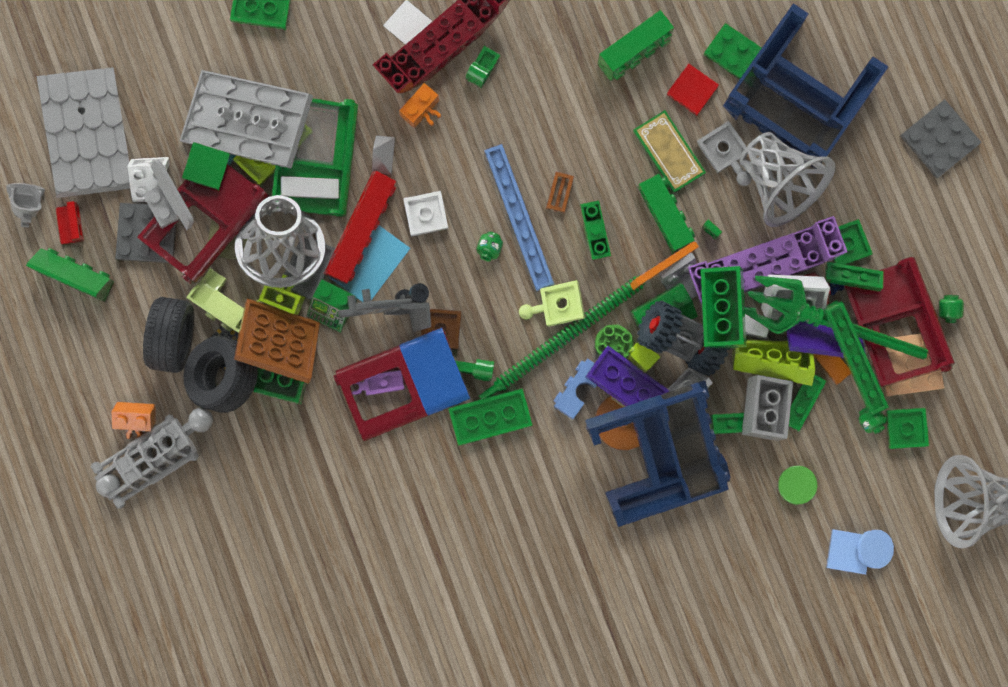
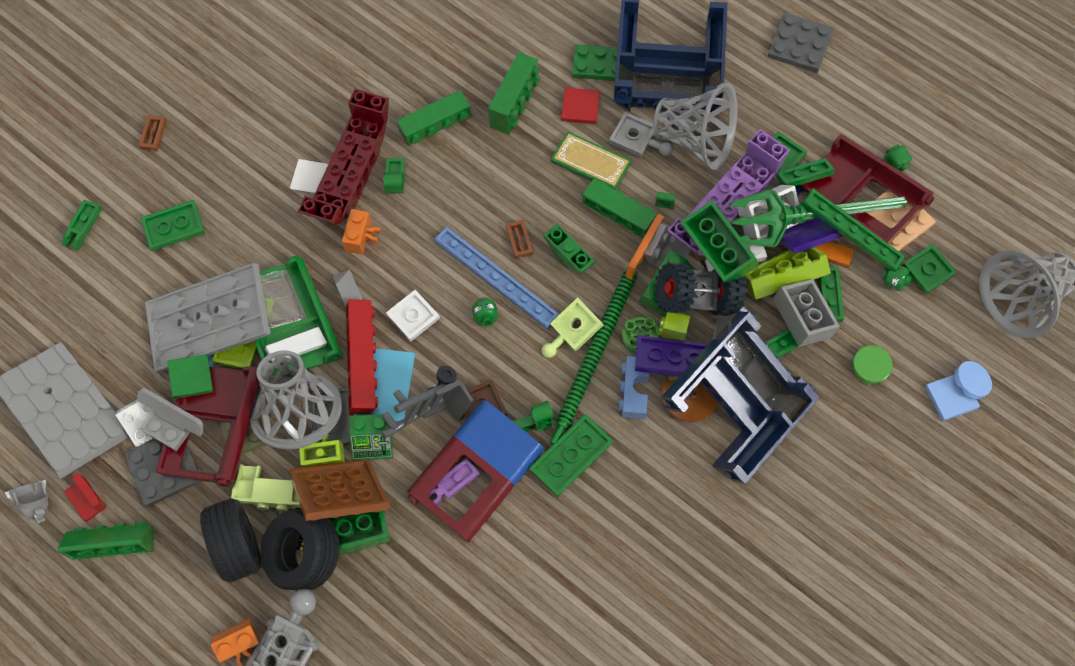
camera: 30 degrees left, 15 degrees down
none -> green brick [397,90,471,146]

